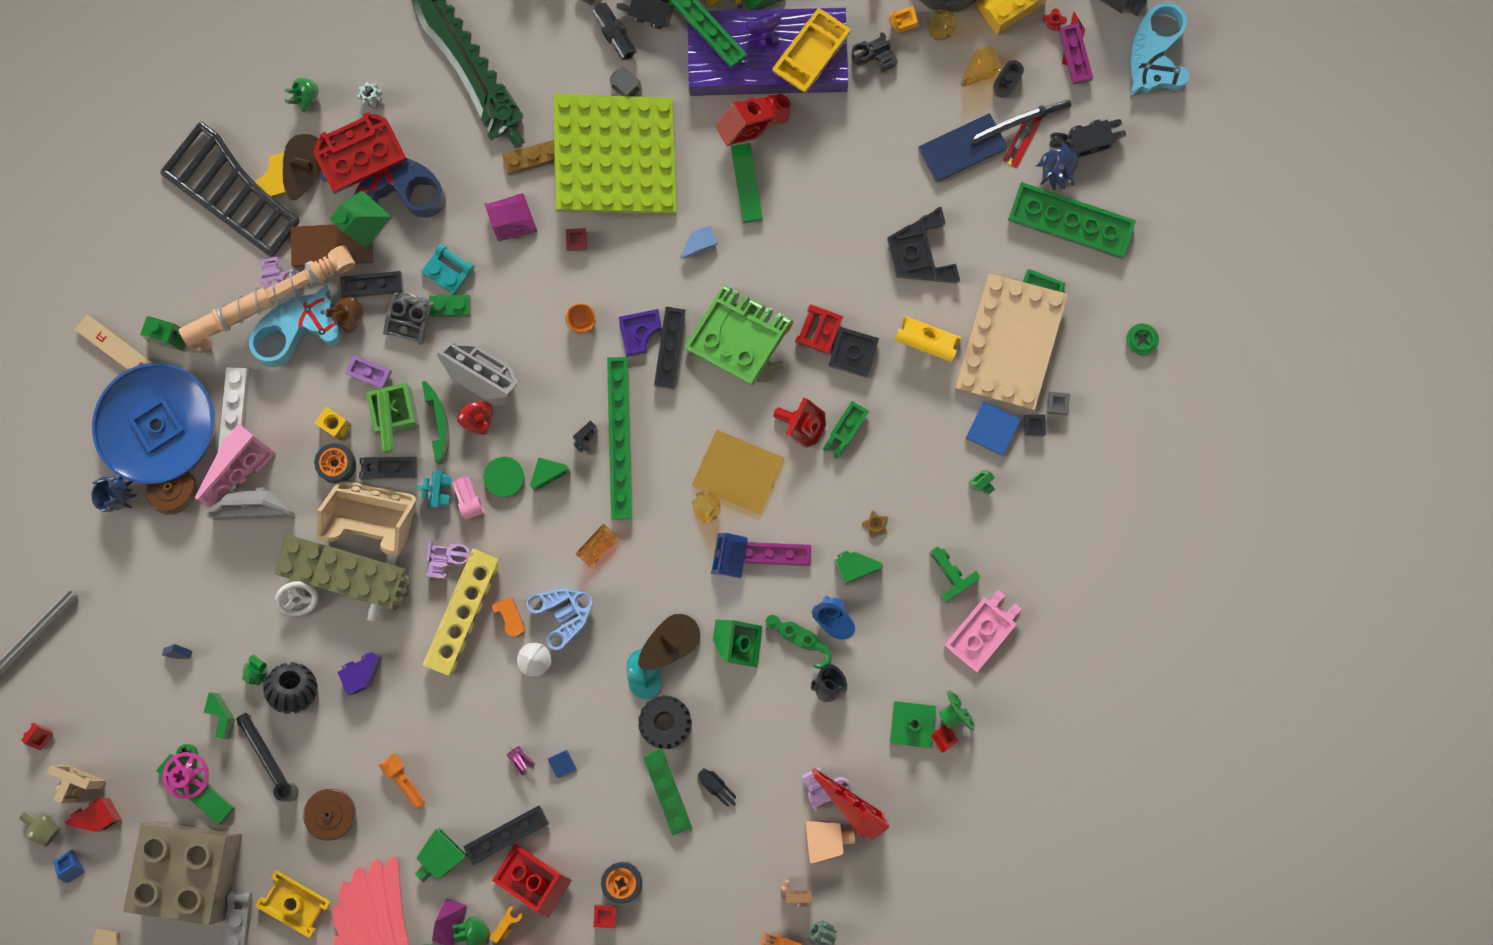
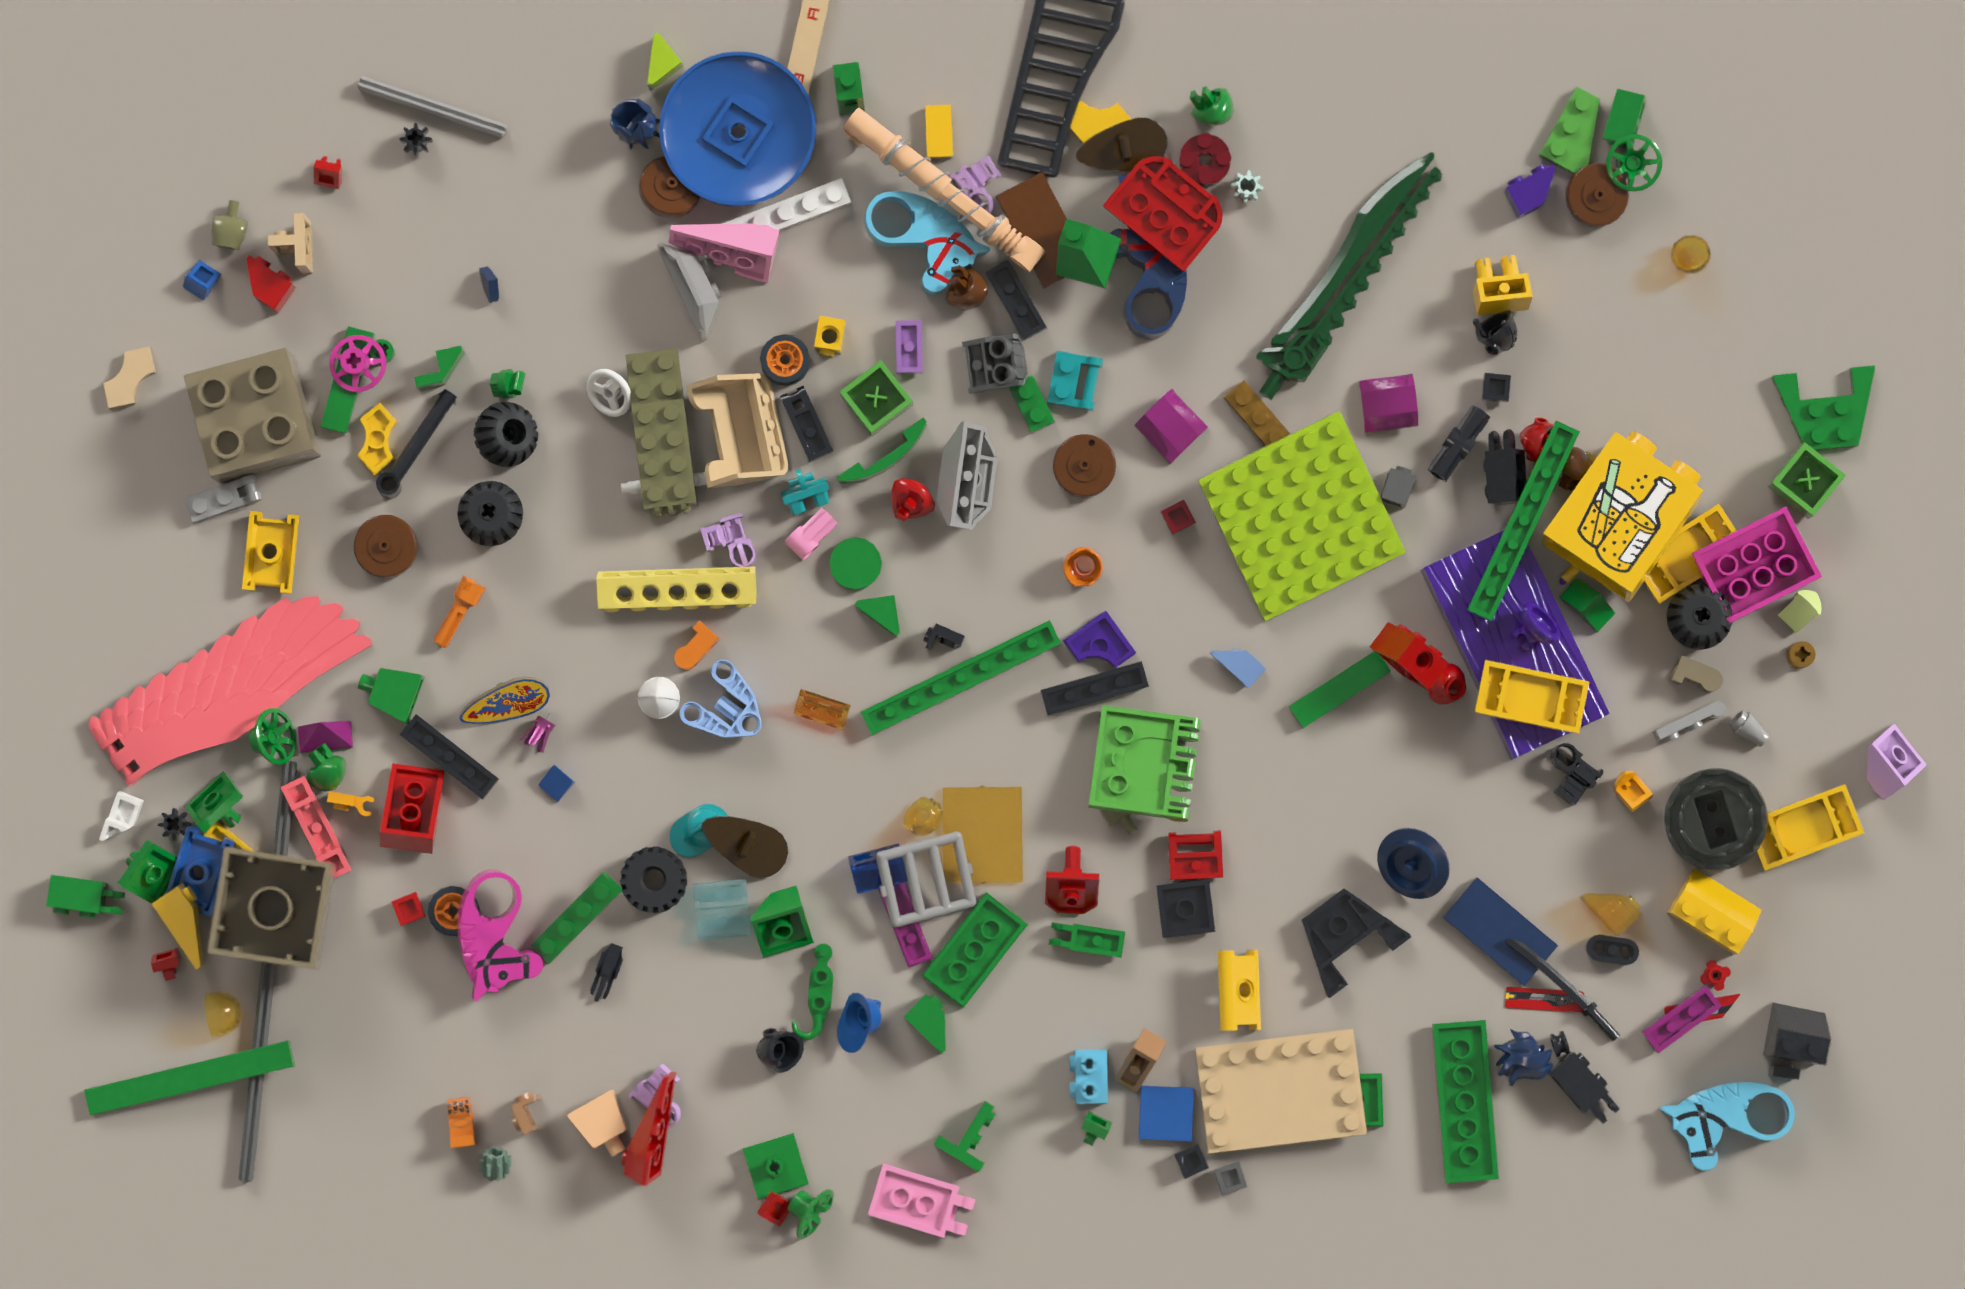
camera: 60 degrees right, 5 degrees up
dark purple slope [337,652,382,695] -> none
bright green axle [377,392,394,453] -> none
pearl gold plate [862,511,888,538] -> none
clear yellow hair [928,9,957,40] -> none
green gear [1126,323,1159,356] -> none
none -> yellow tile [357,402,398,476]
none -> black gear [399,123,433,157]
none -> black wheel [457,481,523,546]
none -> dark pink animal [457,869,543,1001]
none -> shield [459,676,550,724]
none -> lime slope [647,33,683,89]
none -> clear light blue slope [693,879,751,940]
none -> light grey bar [876,831,976,928]
none -> green tile [922,892,1028,1008]
none -> yellow tile [925,105,953,159]
none -> reddish brown wheel [1053,434,1116,498]
none -> medium azure brick [1070,1050,1108,1104]
none -> medium nougat slope [1114,1028,1167,1093]
none -> dark red plate [1179,133,1232,186]
none -> magenta slope [1359,373,1418,433]
none -> dark blue piece [1377,828,1450,899]

